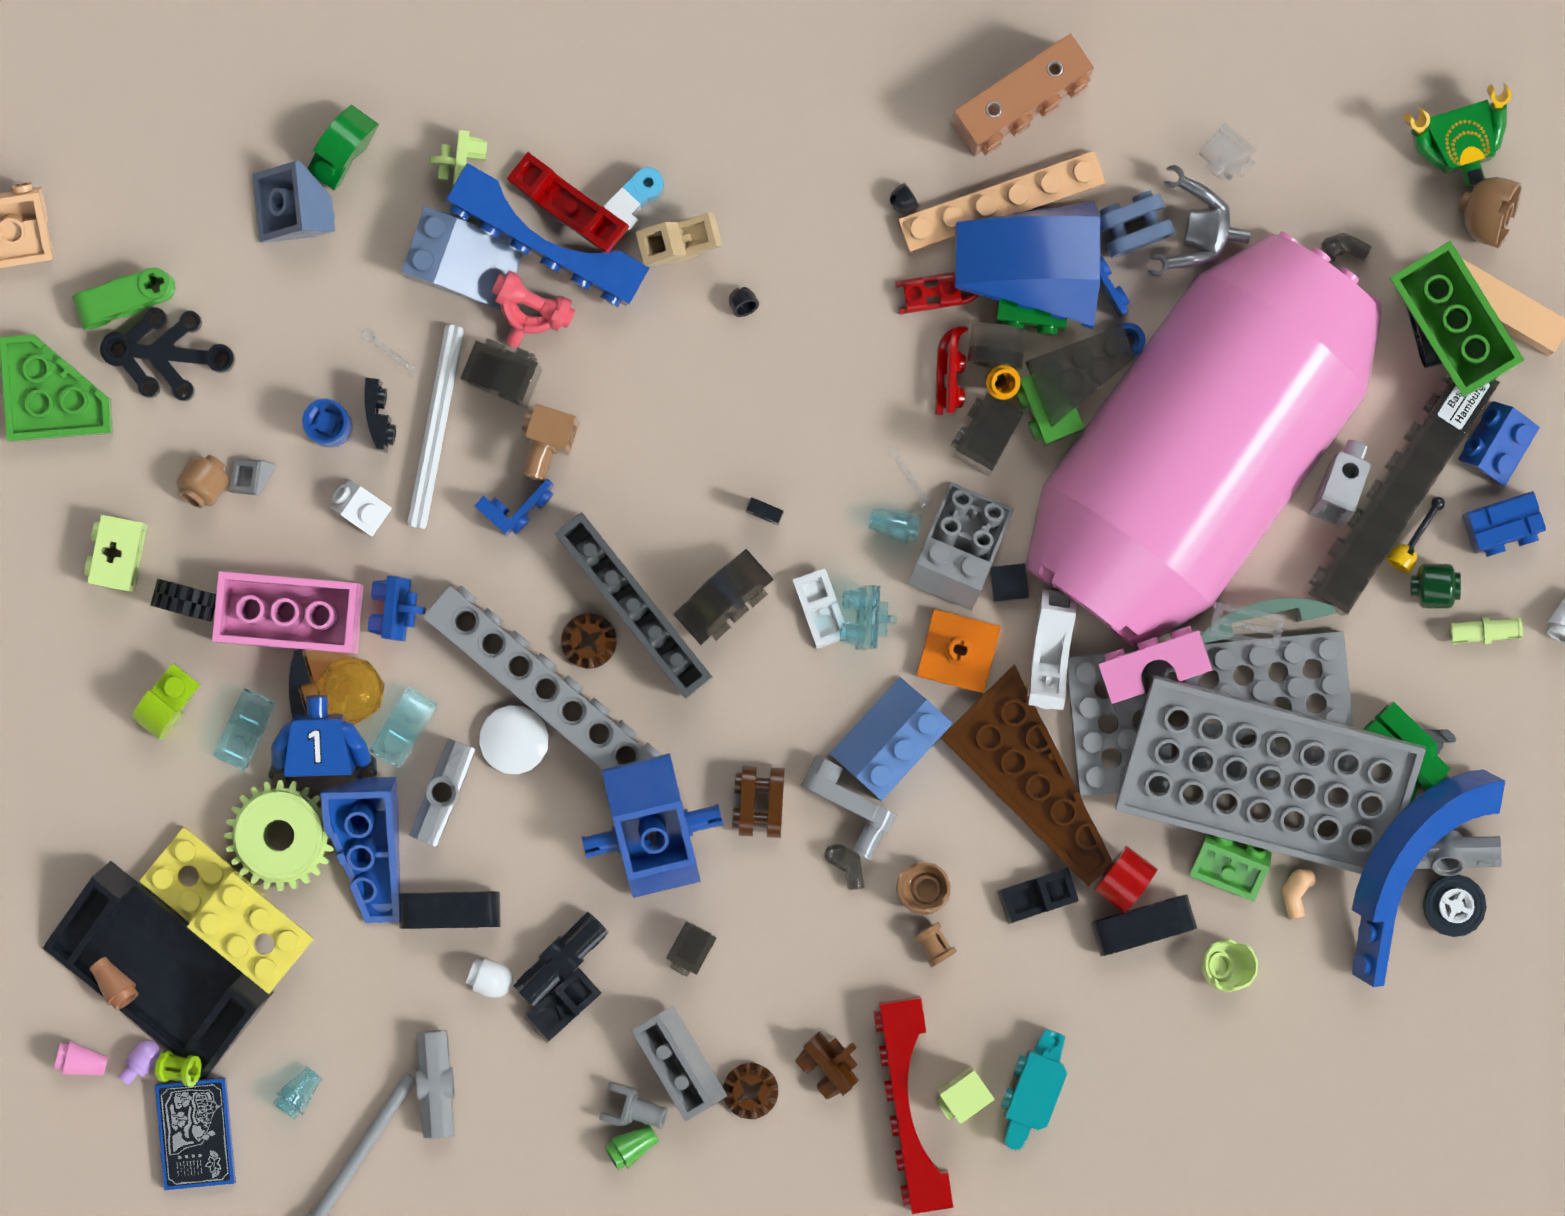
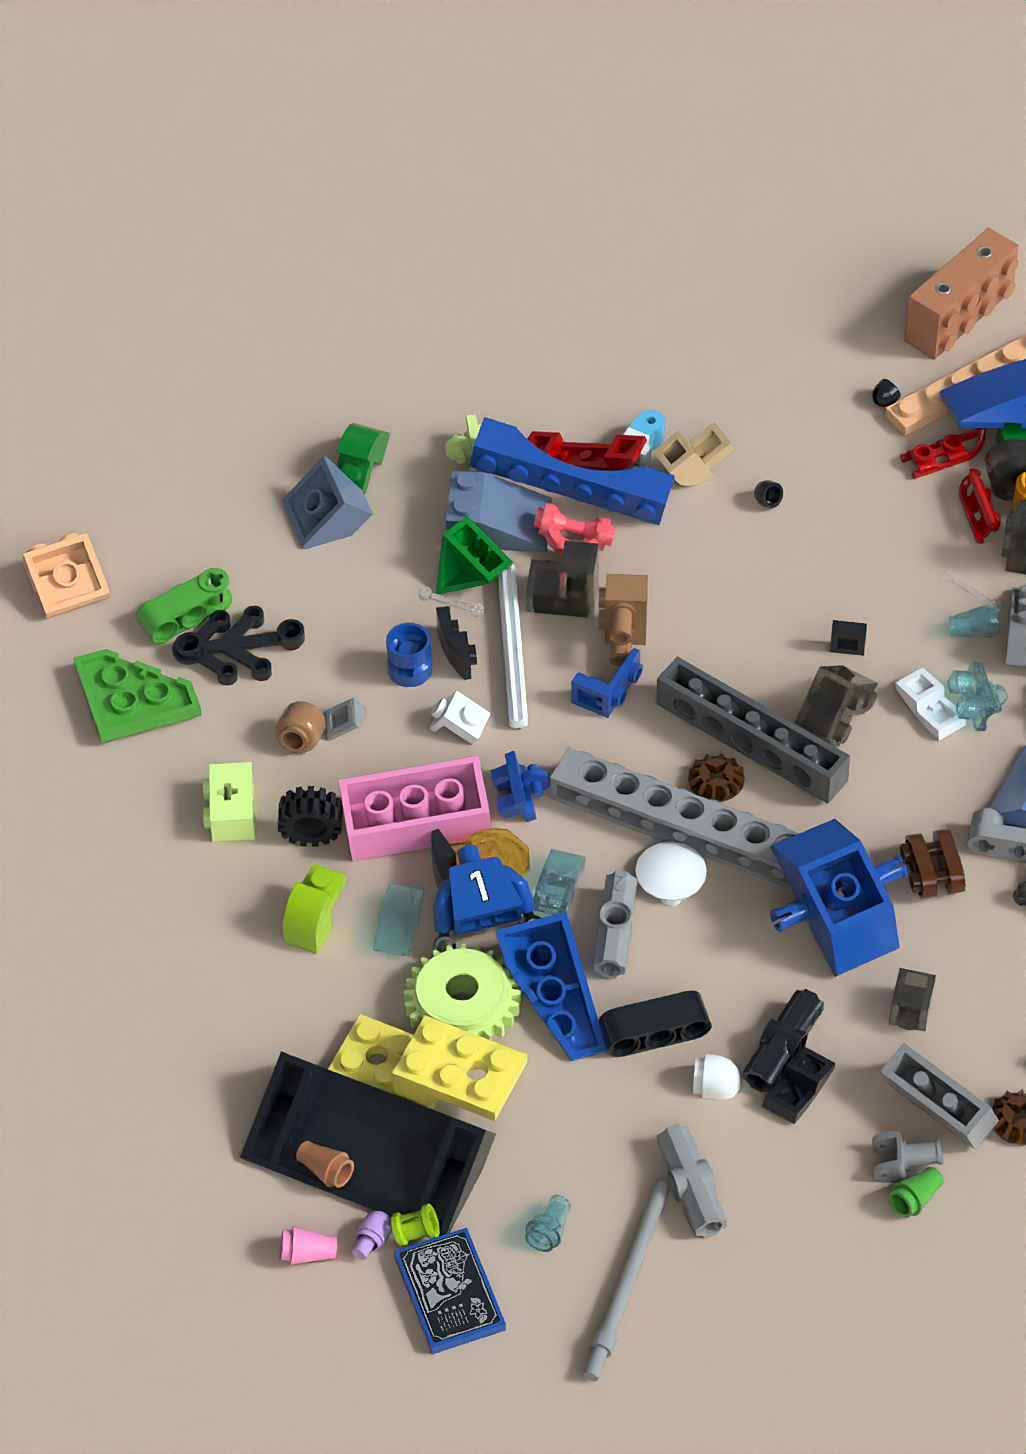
camera: 10 degrees left, 35 degrees down
none -> green slope [436,516,513,595]

